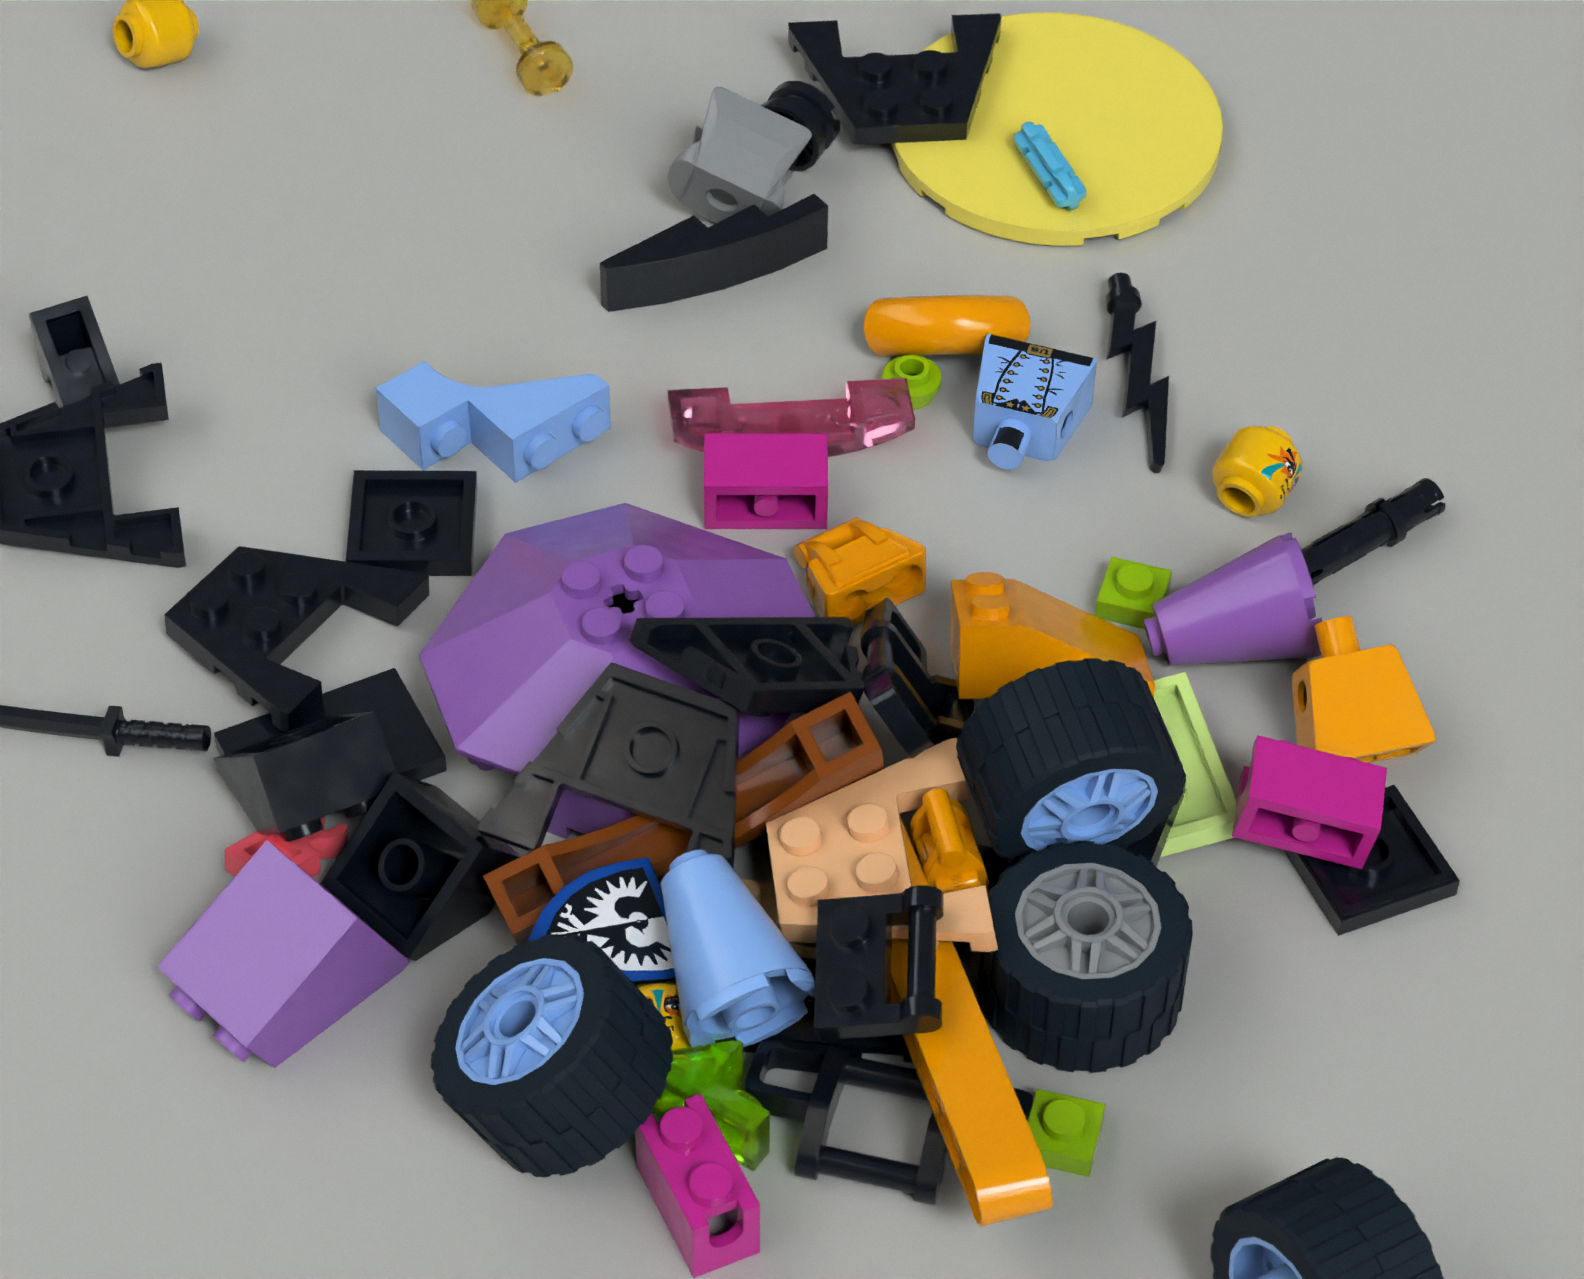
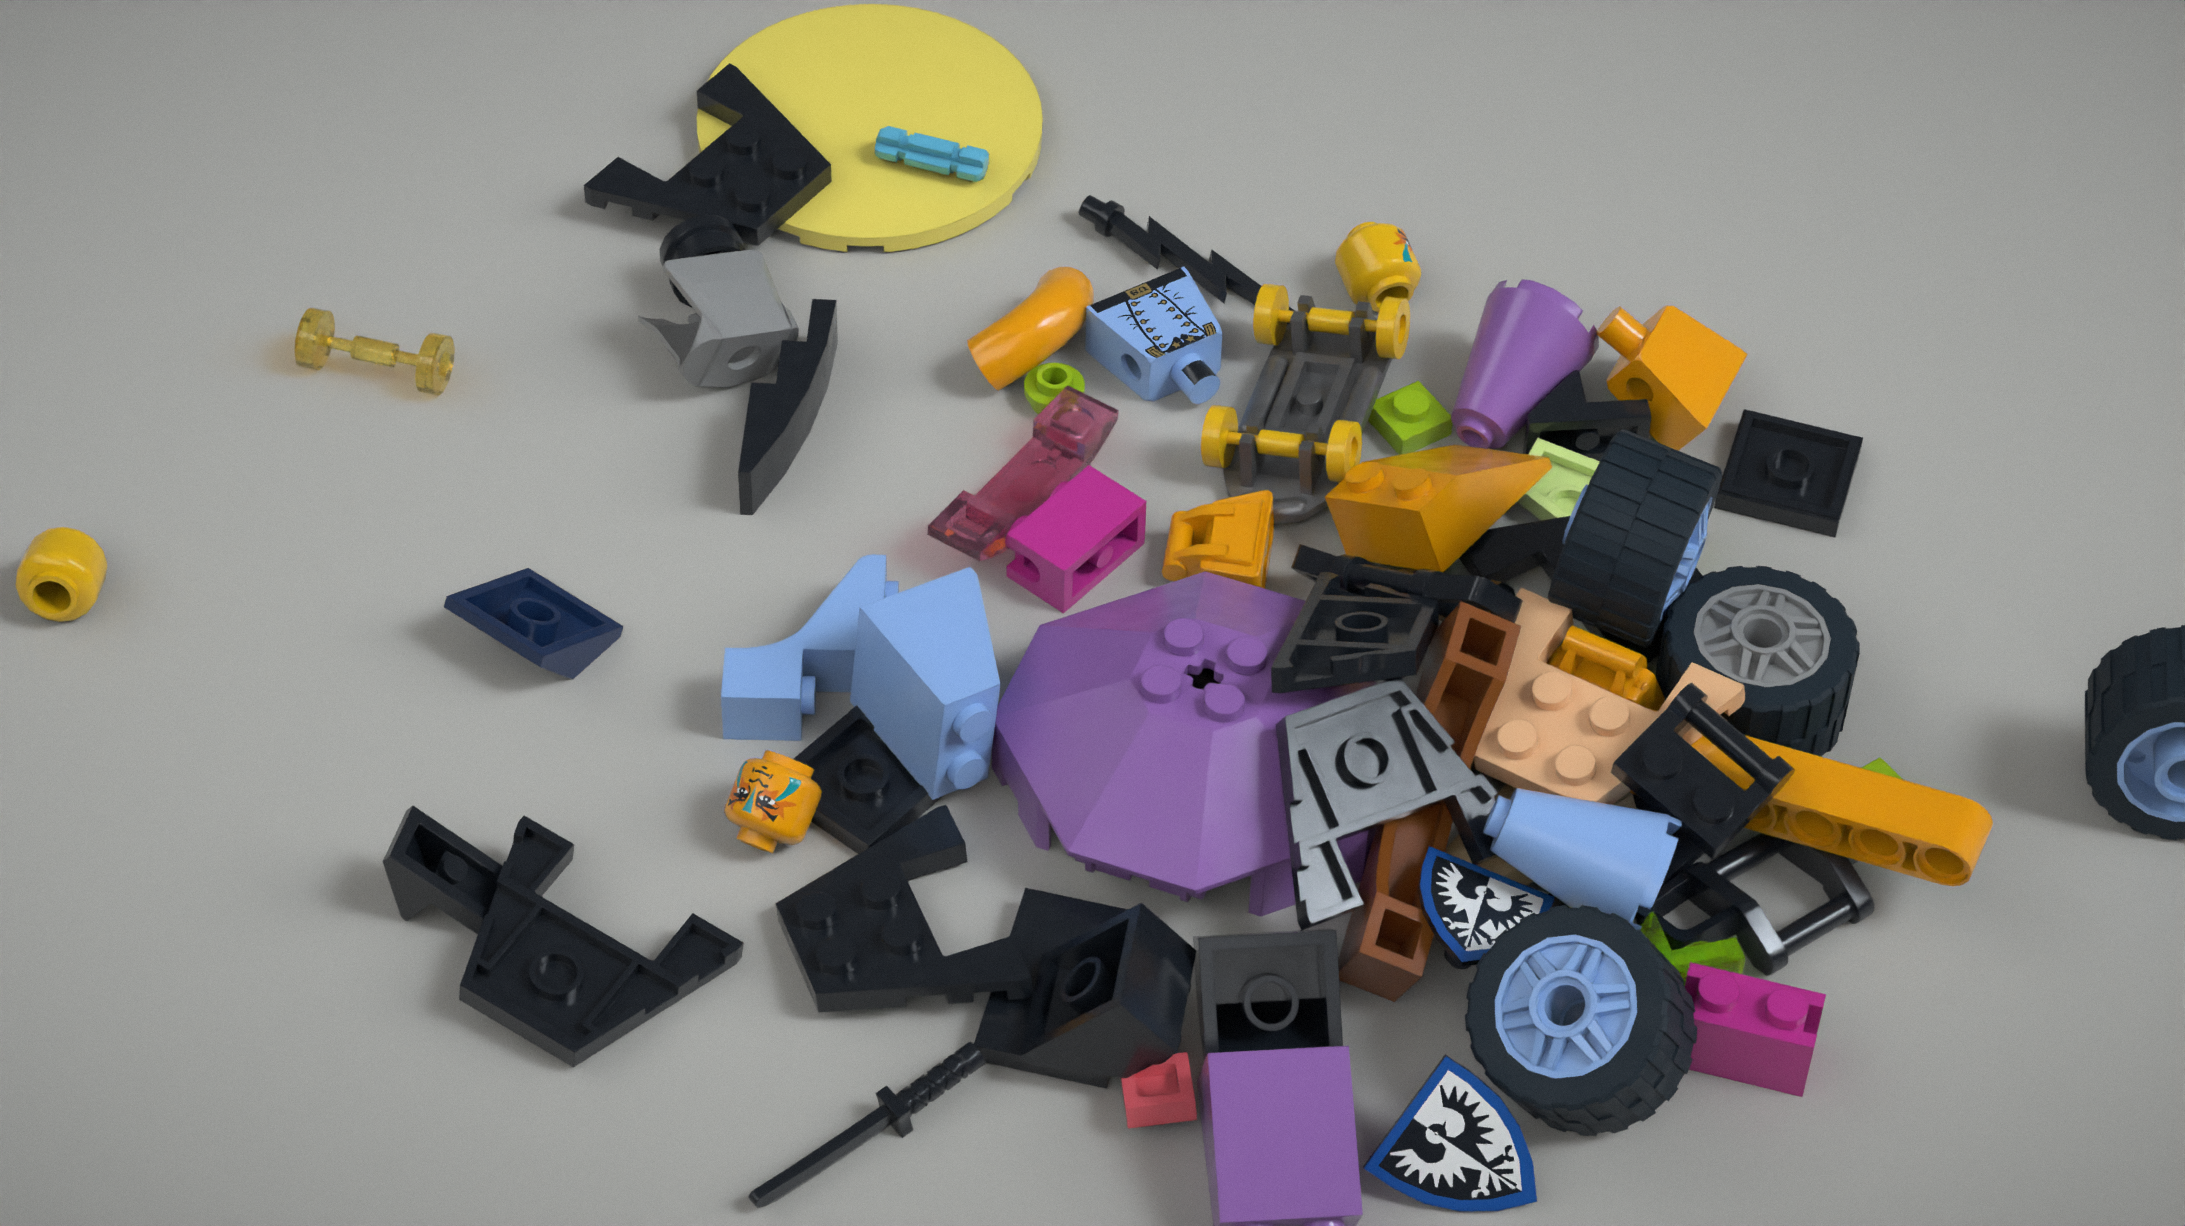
camera: 50 degrees left, 0 degrees up
dark pink brick [1232,735,1387,869] -> none
black pin [1301,478,1446,586] -> none
none -> dark blue slope [444,568,624,679]
none -> light orange head [724,750,822,854]
none -> light blue slope [850,567,1000,800]
none -> flat silver piece [1201,284,1410,524]
none -> shield [1363,1054,1537,1211]
none -> black slope [1523,370,1652,461]

